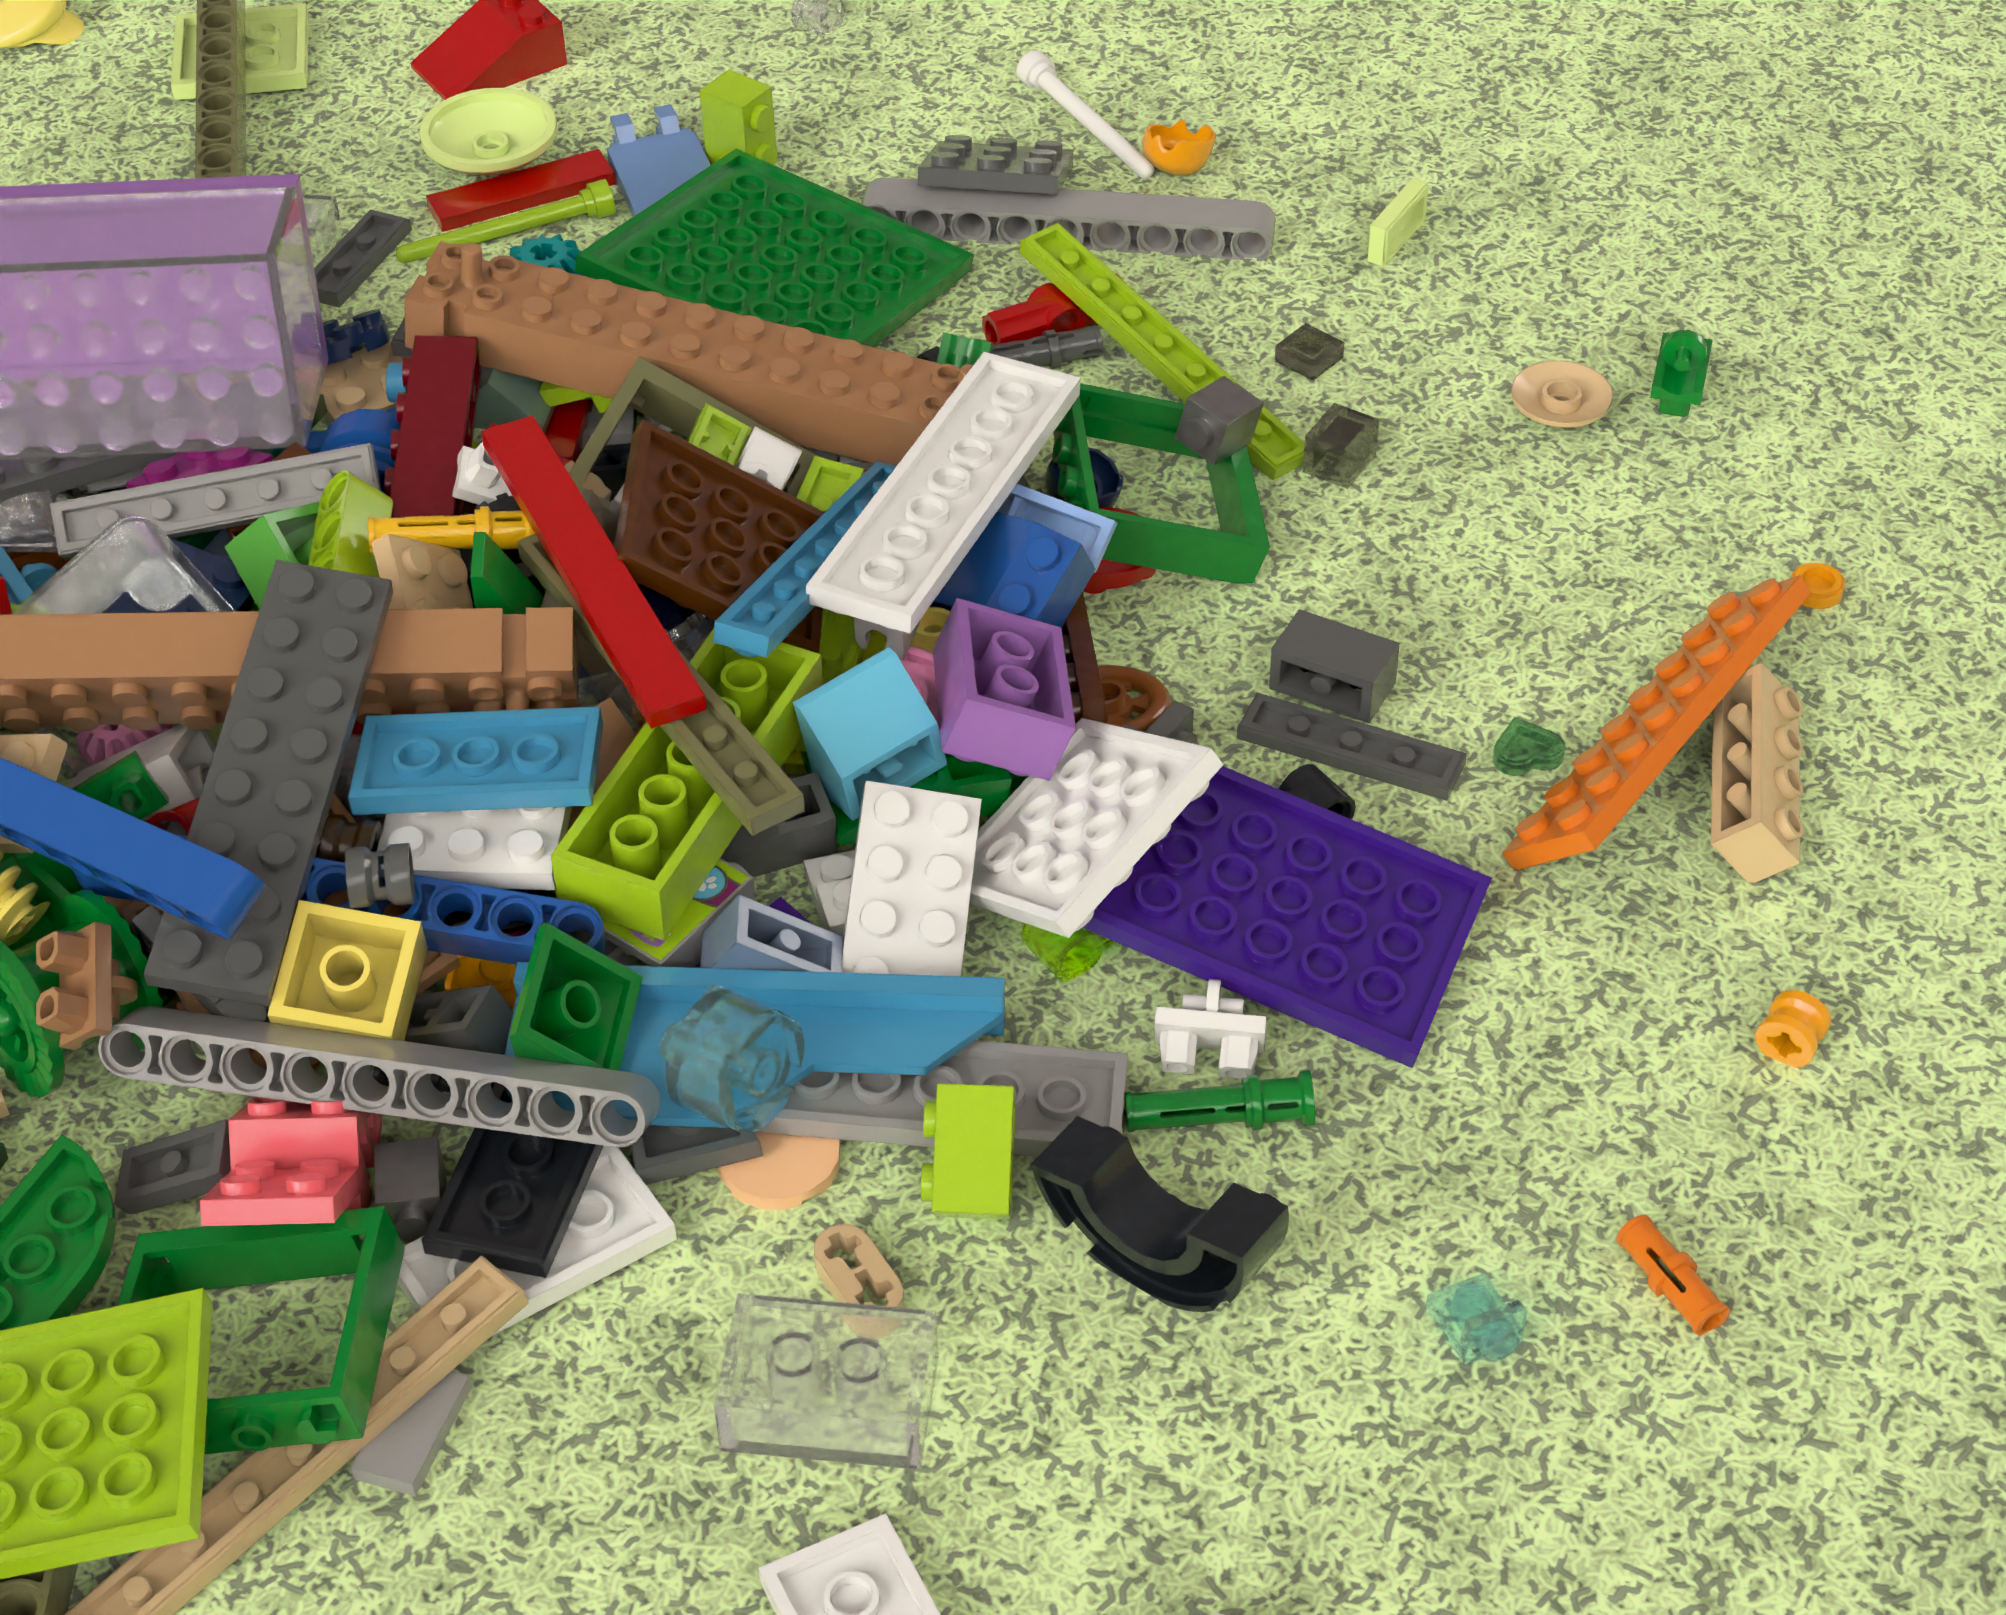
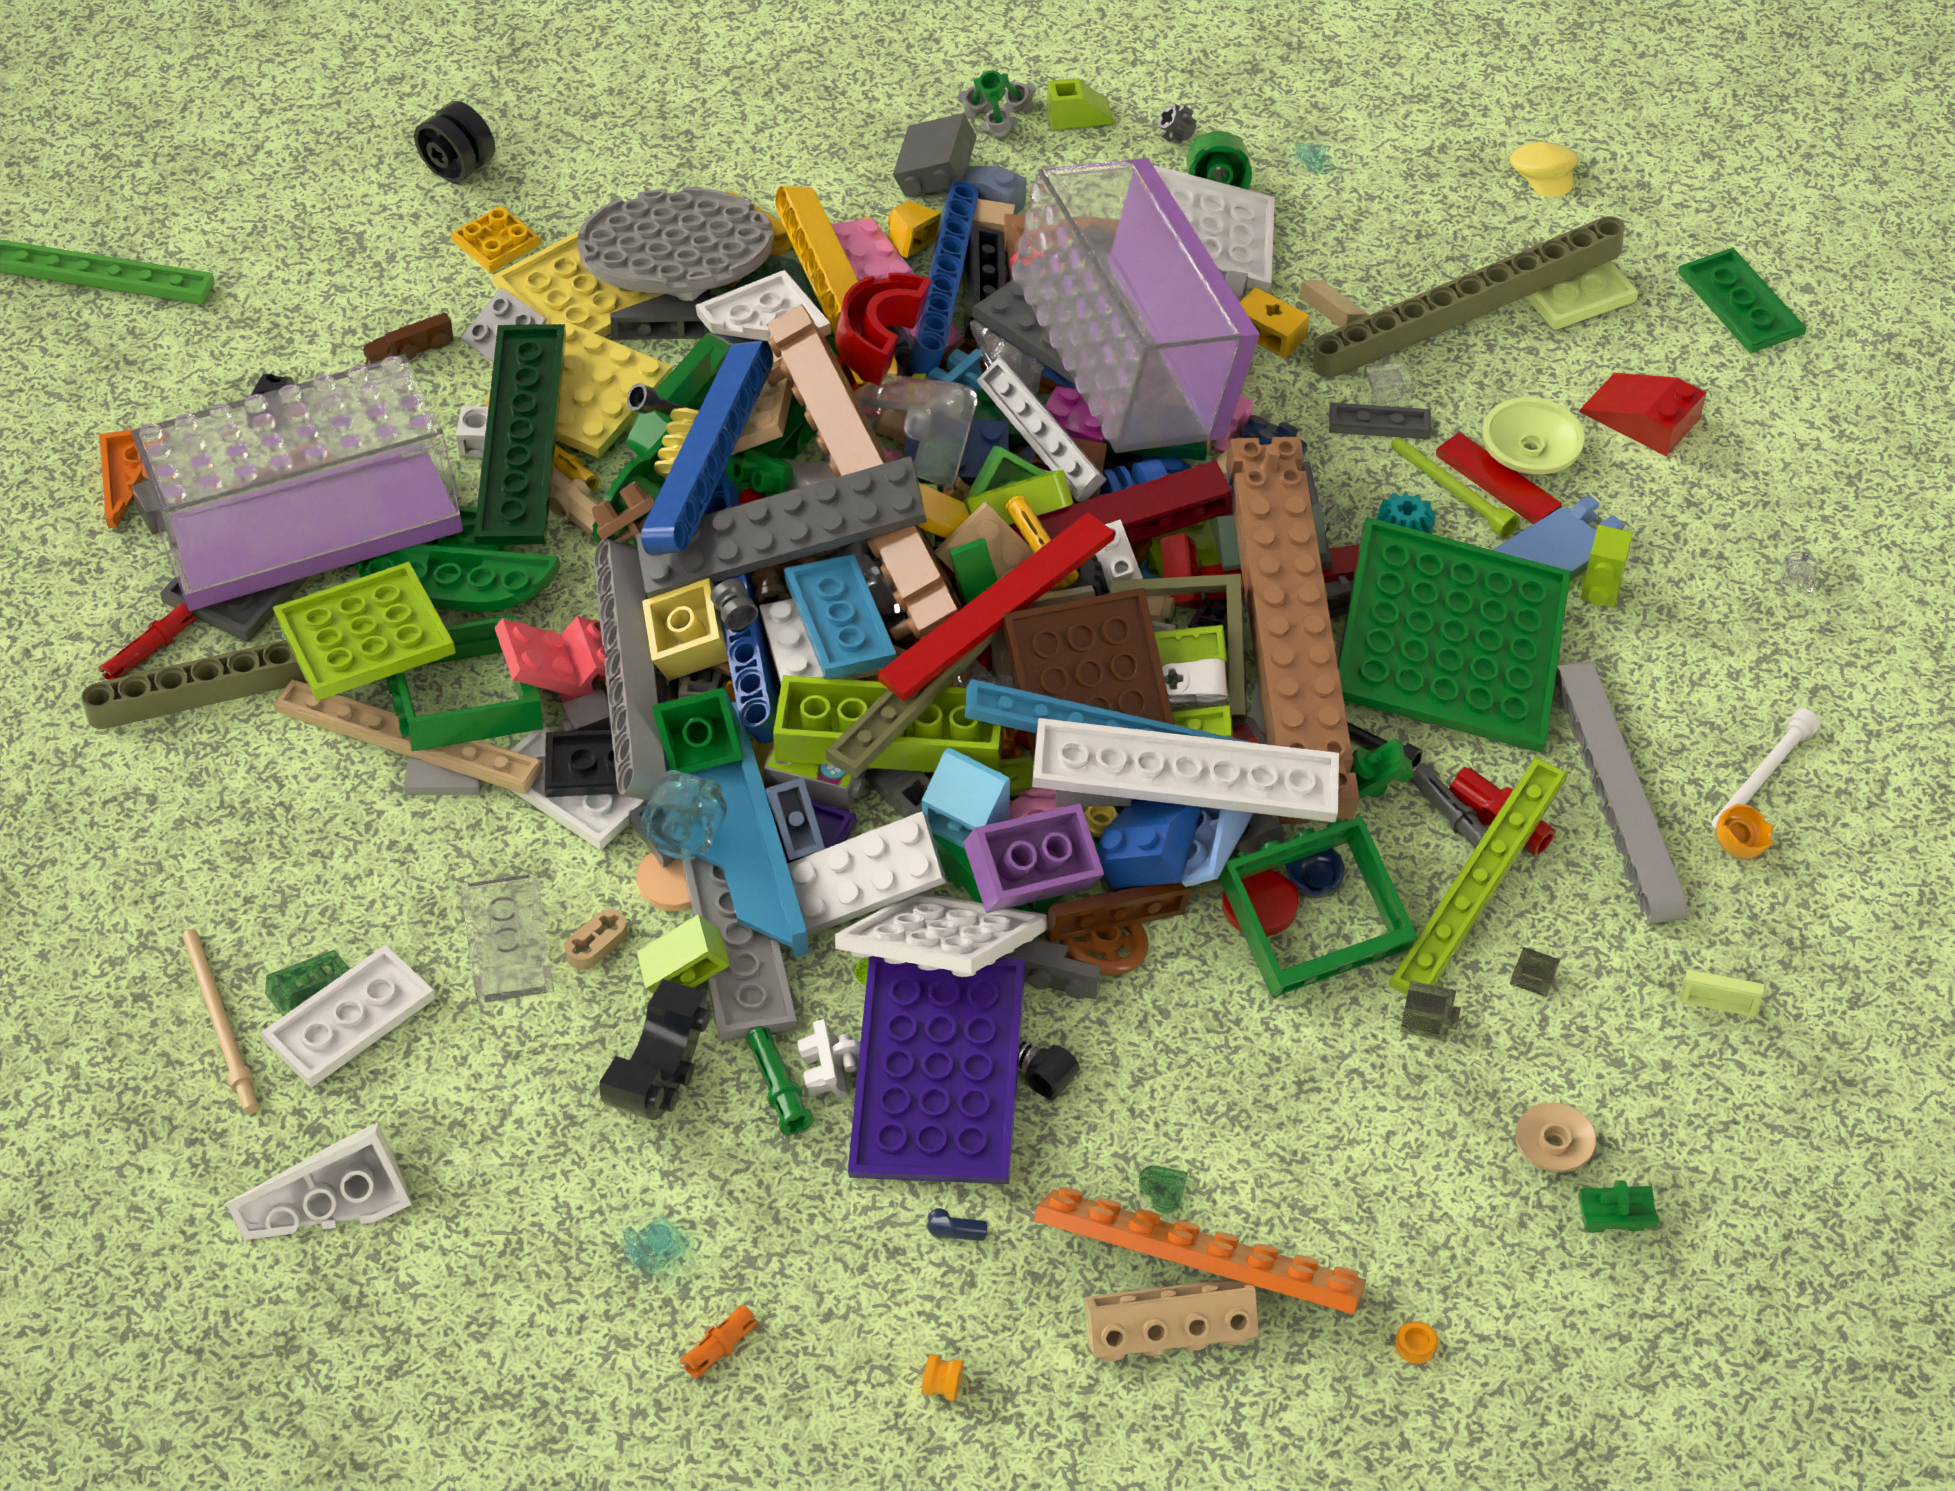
camera: 70 degrees right, 5 degrees up
dark grey plate [114,1119,231,1214] -> none
dark grey plate [918,135,1074,195] -> none
flat silver brick [1175,376,1264,465] -> none
dark grey tile [1237,692,1467,801] -> none
dark grey brick [1269,609,1400,723] -> none
none -> dark blue arm [927,1208,987,1241]

